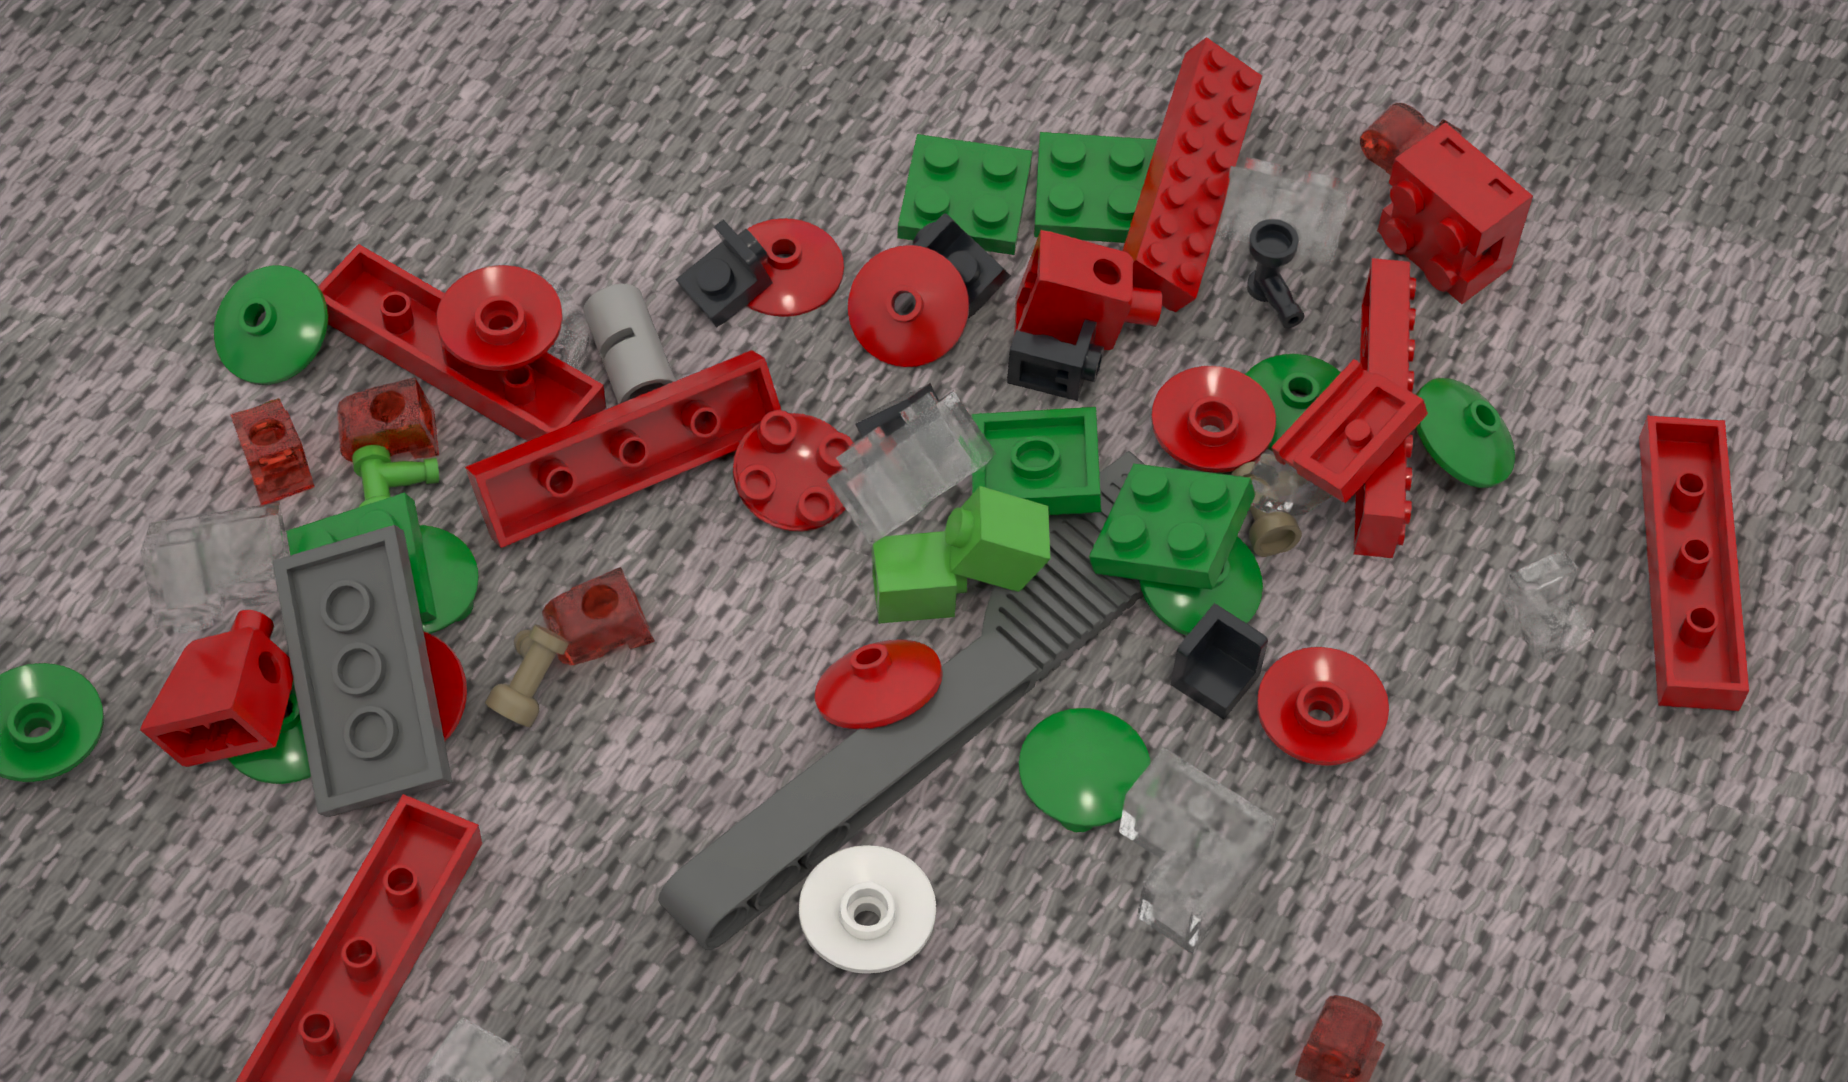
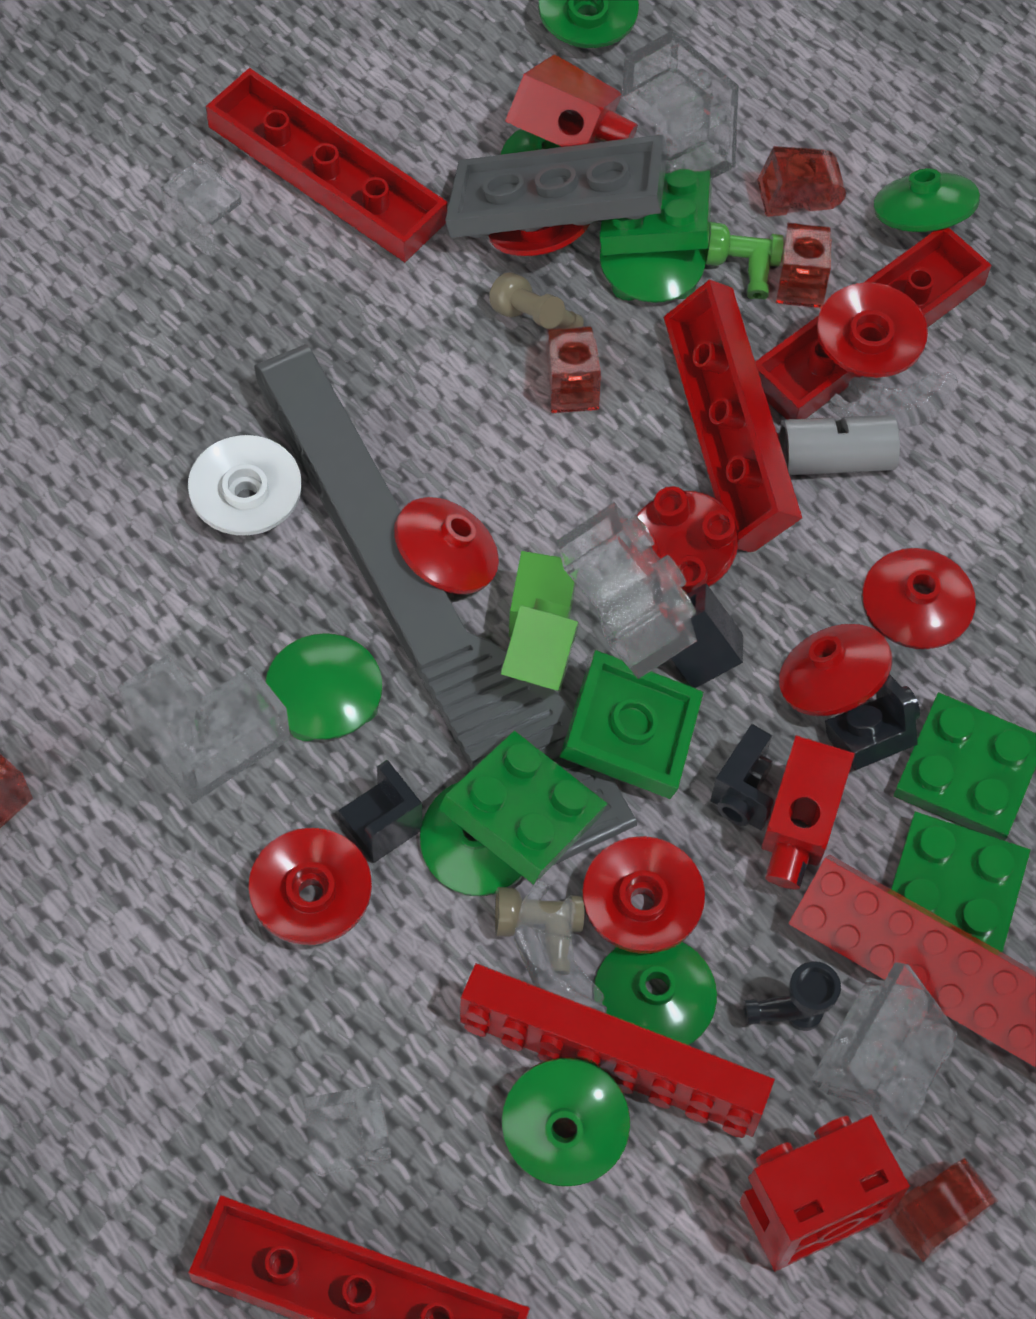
camera: 105 degrees right, 5 degrees up
black bracket [676,219,773,328] -> none
red plate [1271,359,1428,504] -> none

